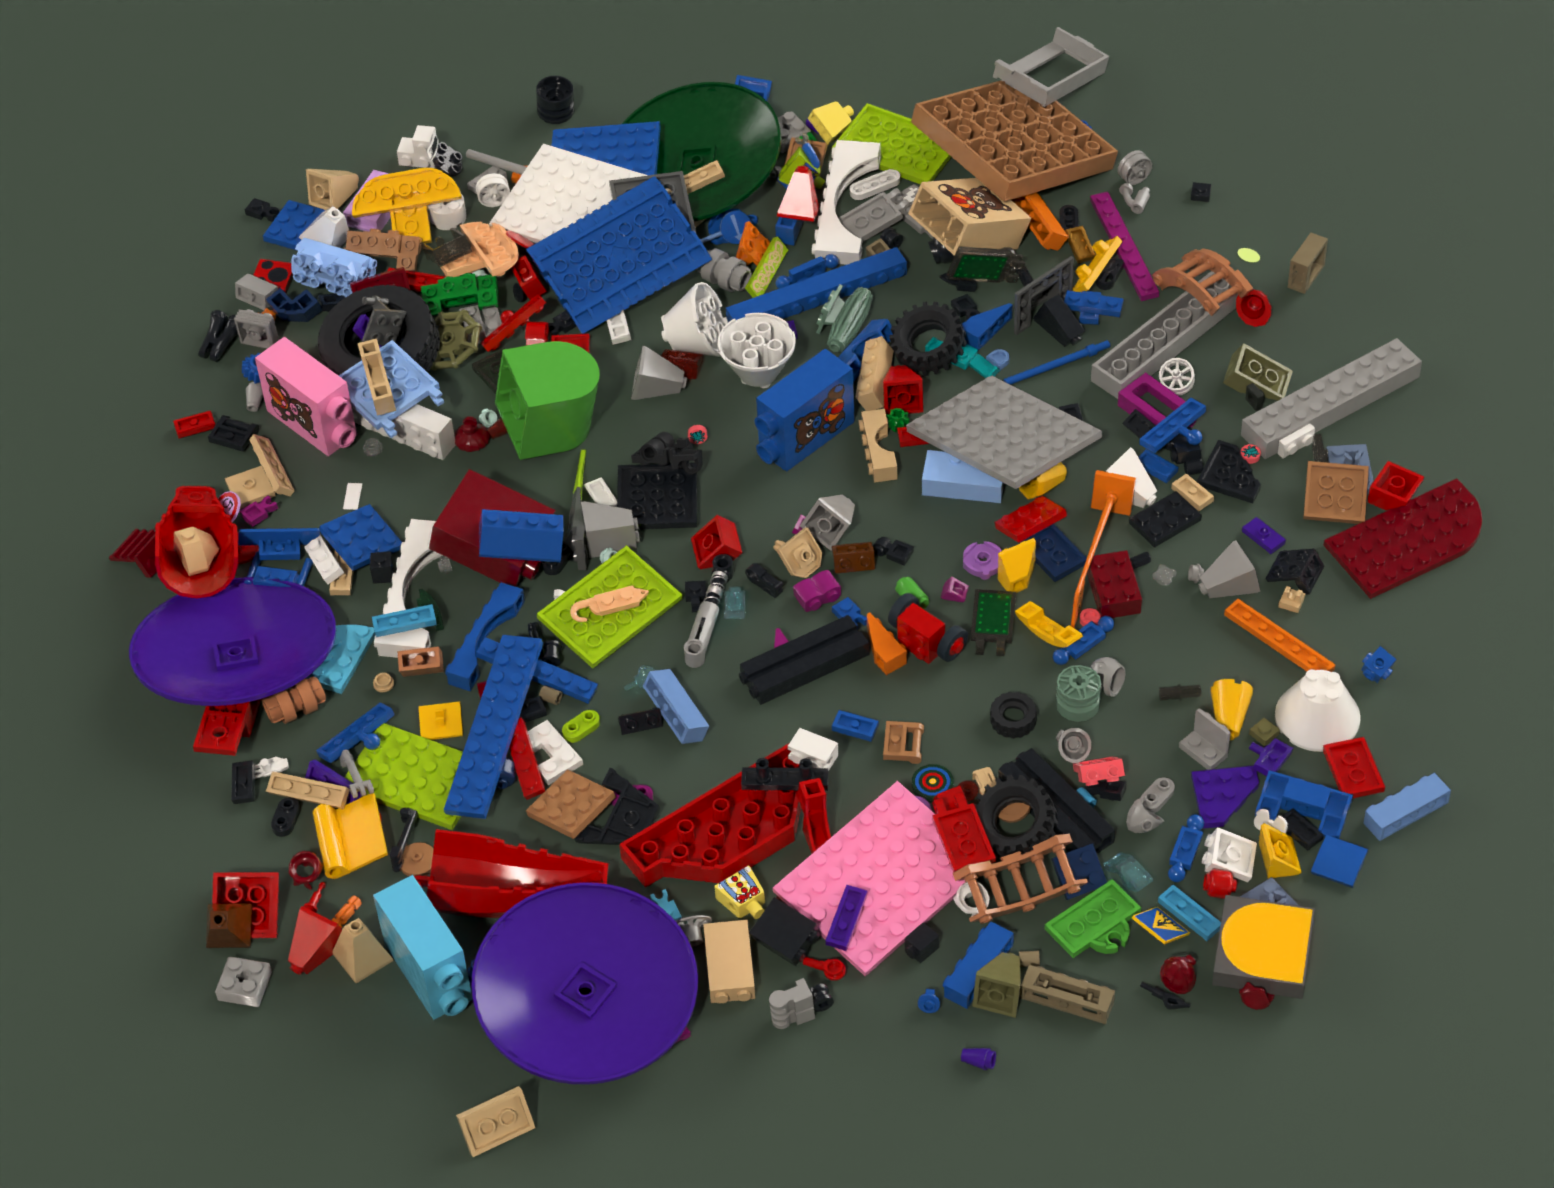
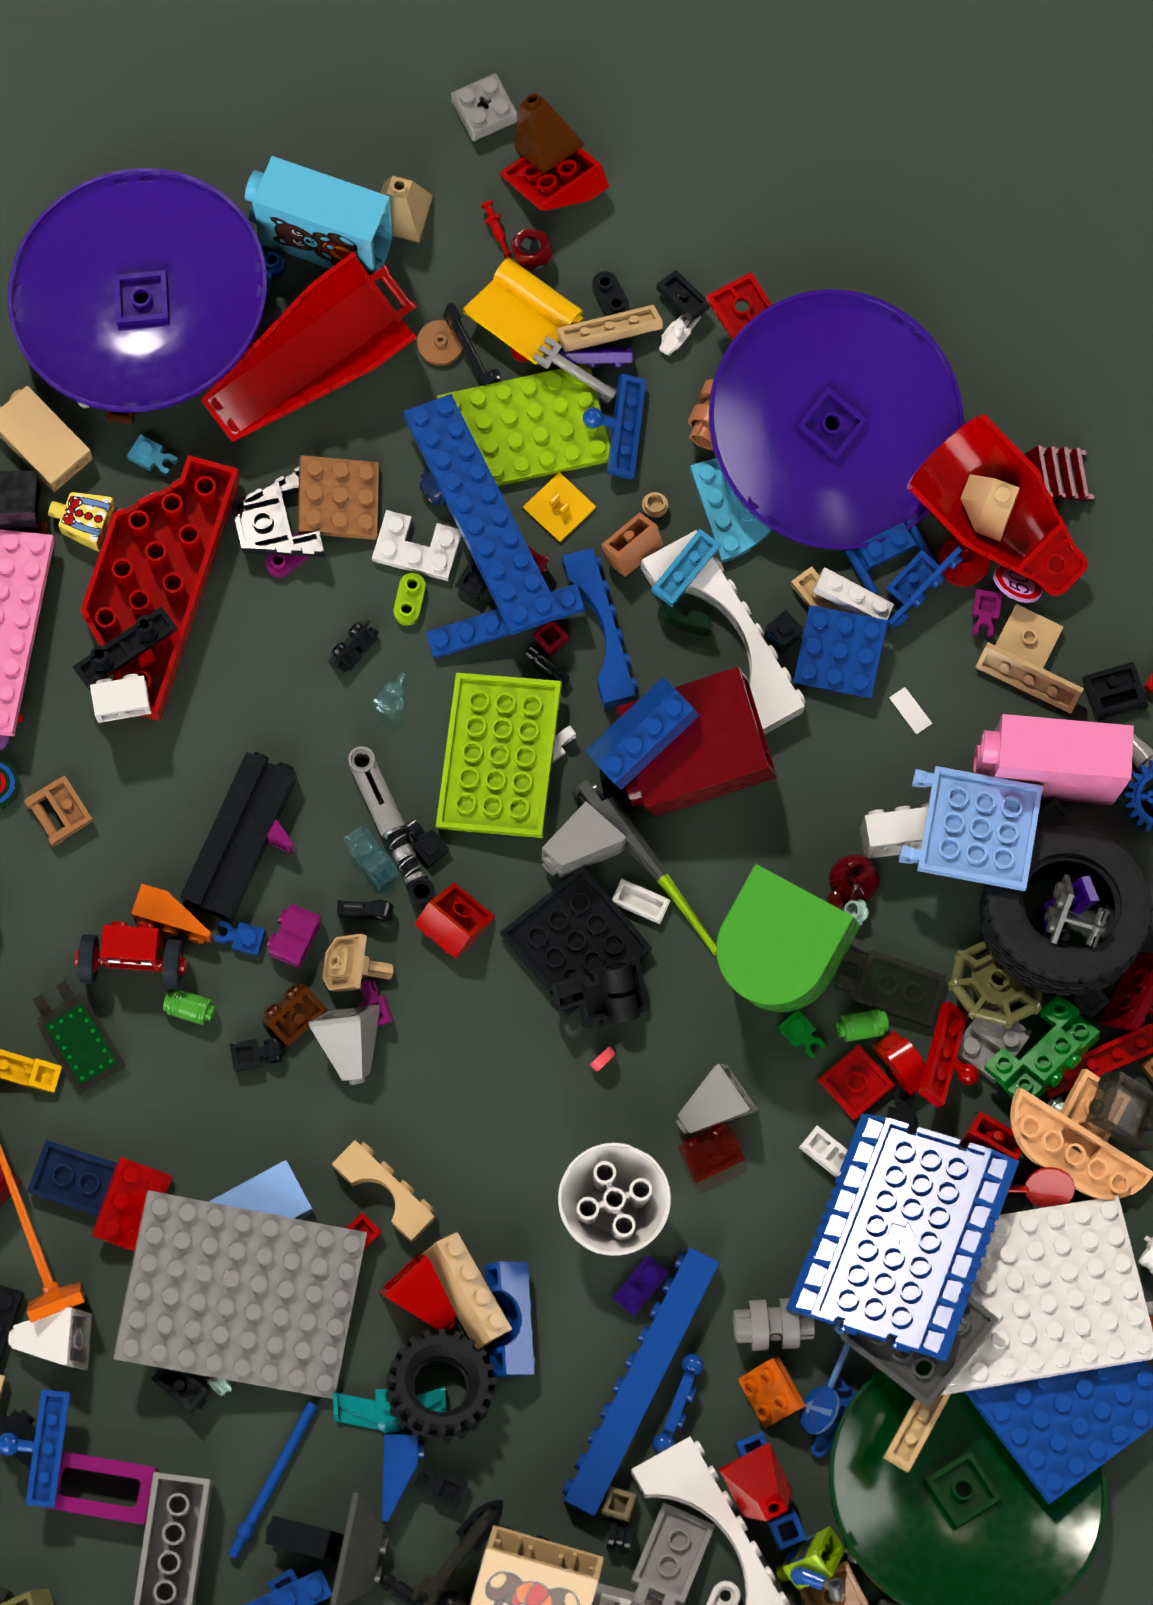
camera: 135 degrees right, 25 degrees up
red slope [288,906,342,975] -> none
orange axle [332,895,362,928] -> none
tan arch [358,338,396,416] -> none
tan plate [456,1086,535,1157] -> none
red plate [509,718,546,800] -> none
dark tan hinge [539,685,563,705] -> none
black bush [542,640,562,667] -> none
light nougat plate [570,585,649,622] -> none
light aqua plate [600,548,617,564] -> none
medium blue brick [643,669,709,744] -> none
white cone [661,282,728,357] -> none
light grey wheel [676,915,712,947] -> none
lime tile [745,236,788,298] -> none
blue brick [754,349,854,472] -> none
red arch [798,778,831,854] -> none
sand green plate [816,284,873,352] -> none
blue plate [832,710,879,742] -> none
green gear [886,408,909,432] -> none
magenta slope [941,577,969,602] -> none
medium lavender plate [963,541,1002,580] -> none
medium blue tile [986,349,1009,370] -> none
yellow slope [998,538,1036,595] -> none
black plate [1122,409,1156,439] -> none
blue tile [1138,449,1178,483] -> none
white wheel [1159,358,1195,395] -> none

